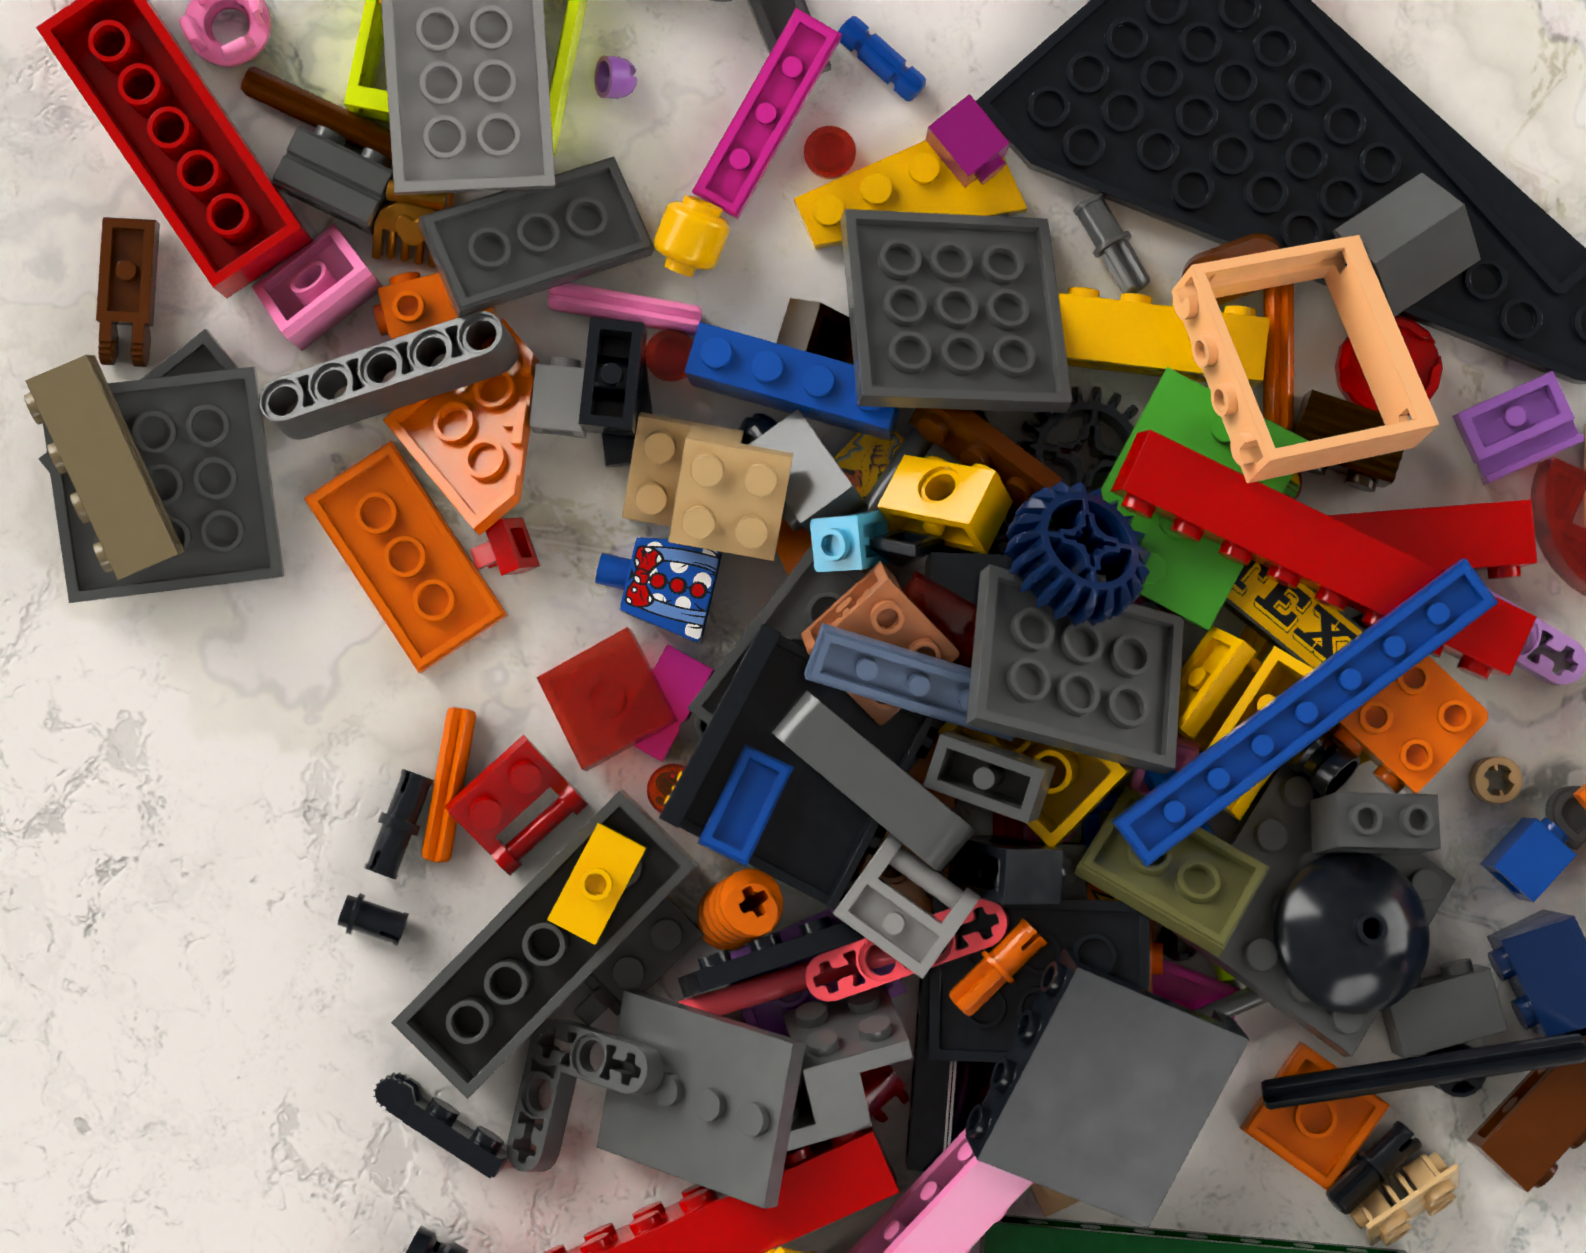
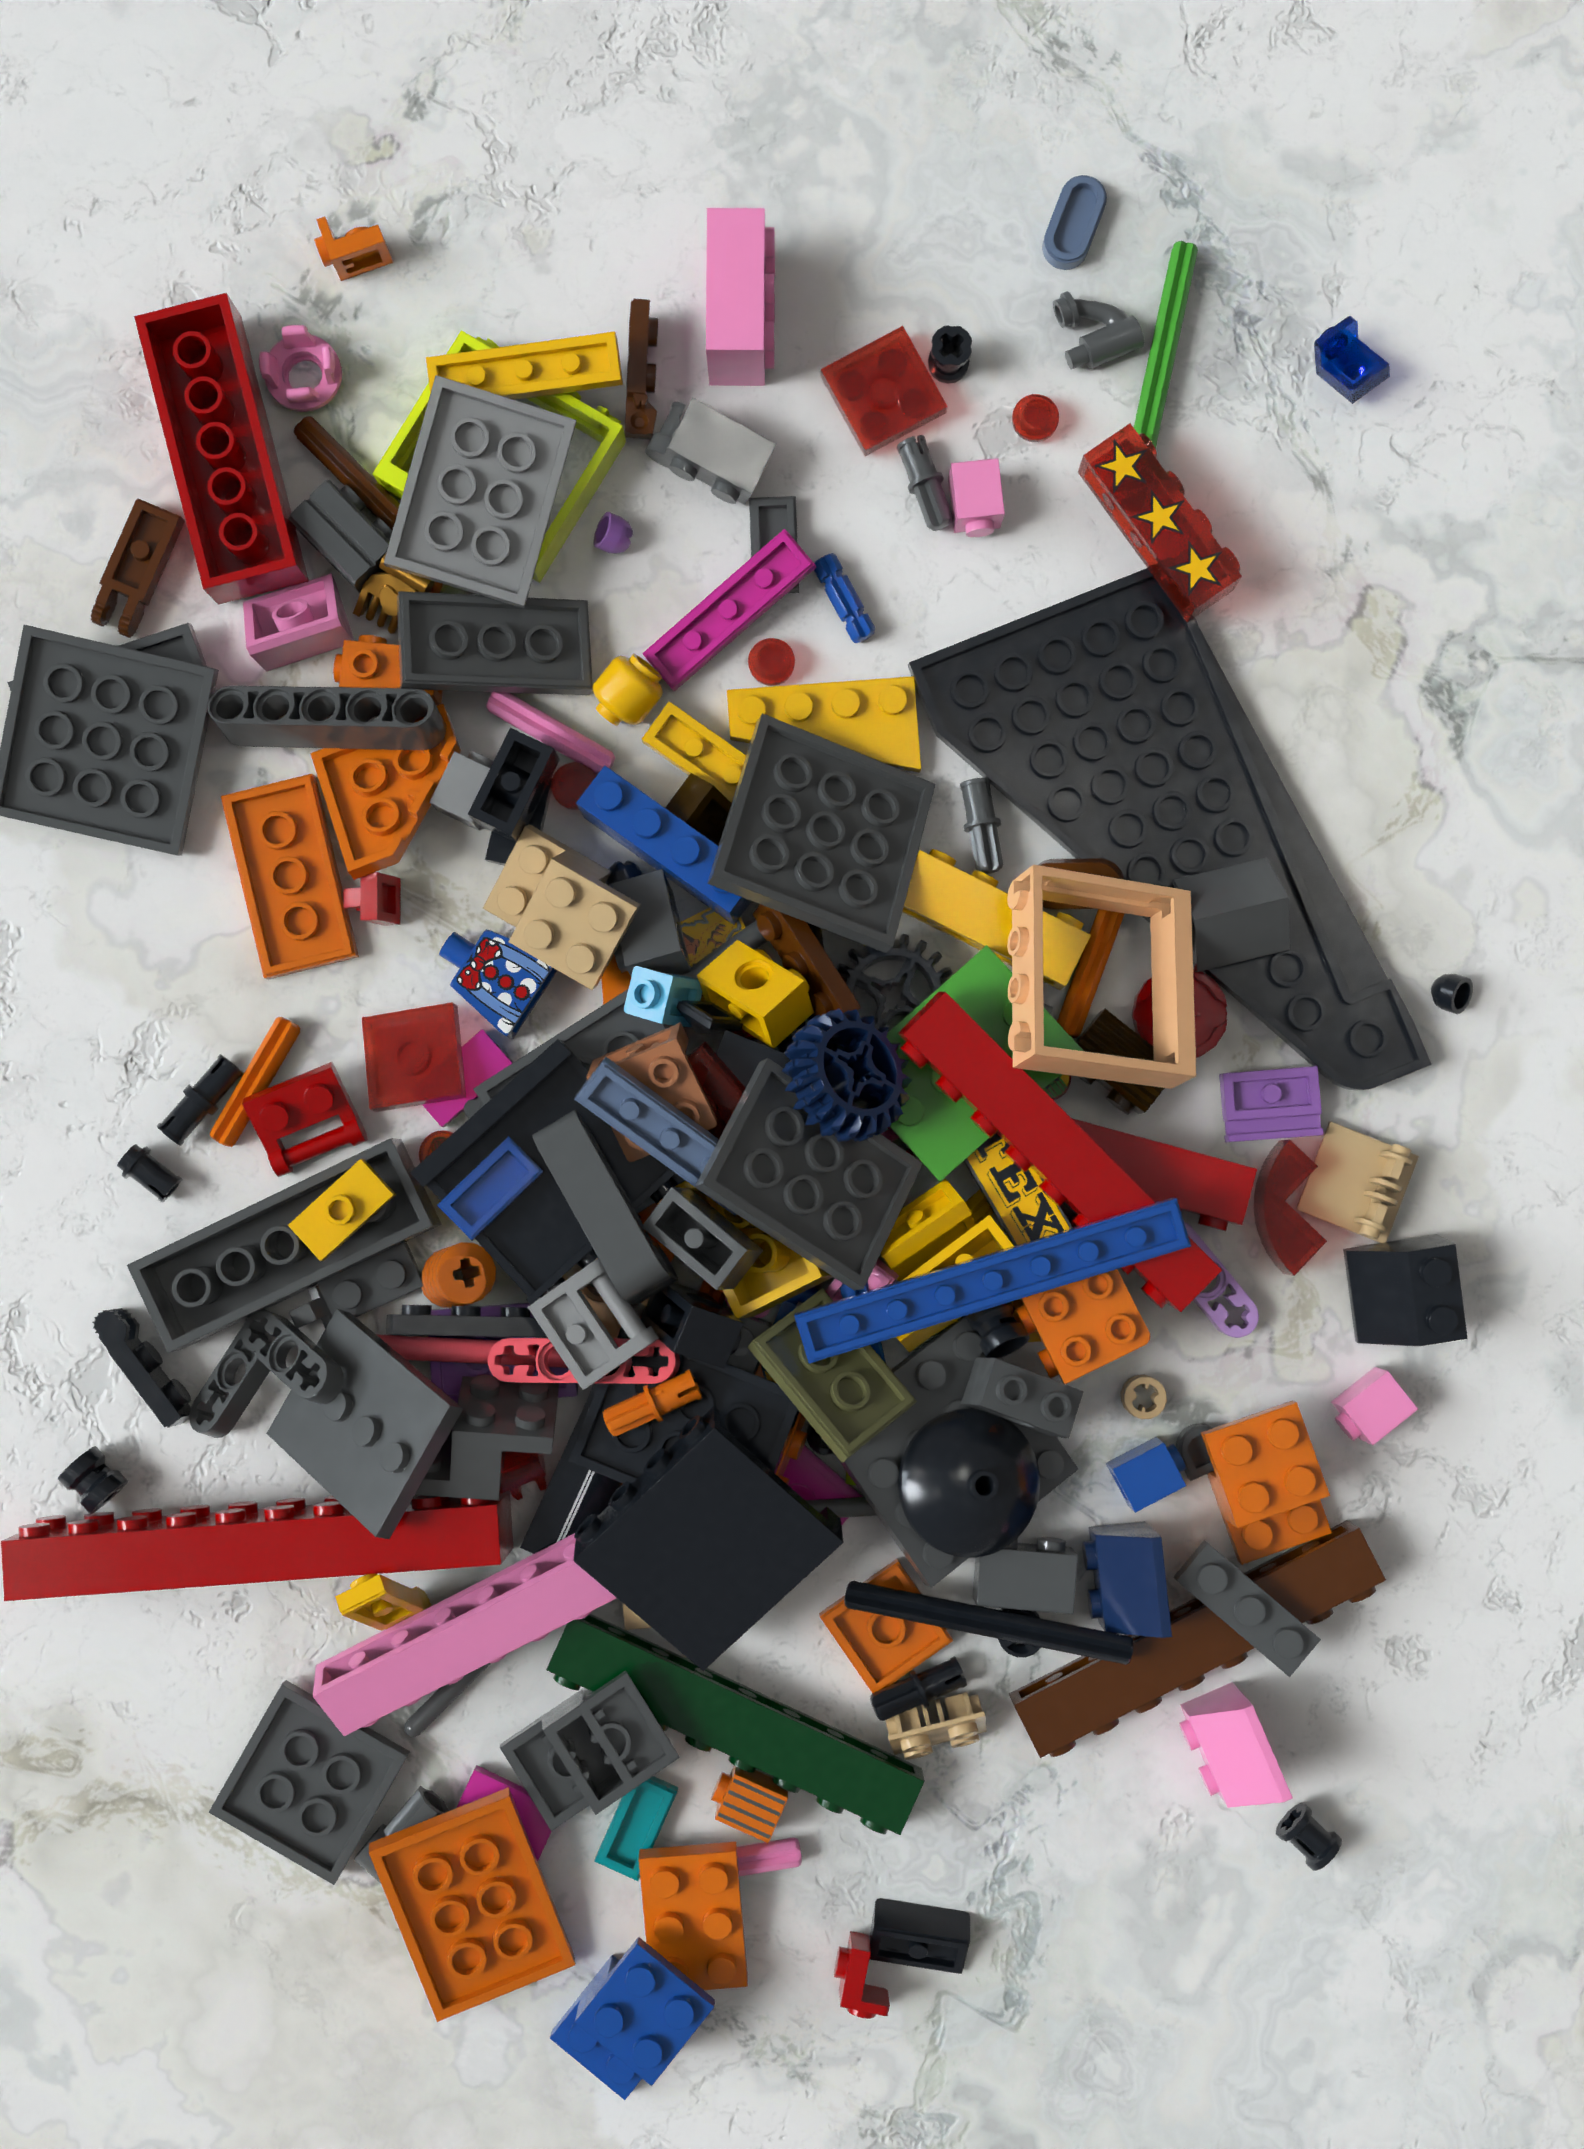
camera: 15 degrees right, 0 degrees up
dark tan brick [24,355,185,580] -> none
magenta brick [925,94,1010,188] -> none
none -> yellow plate [642,701,746,803]

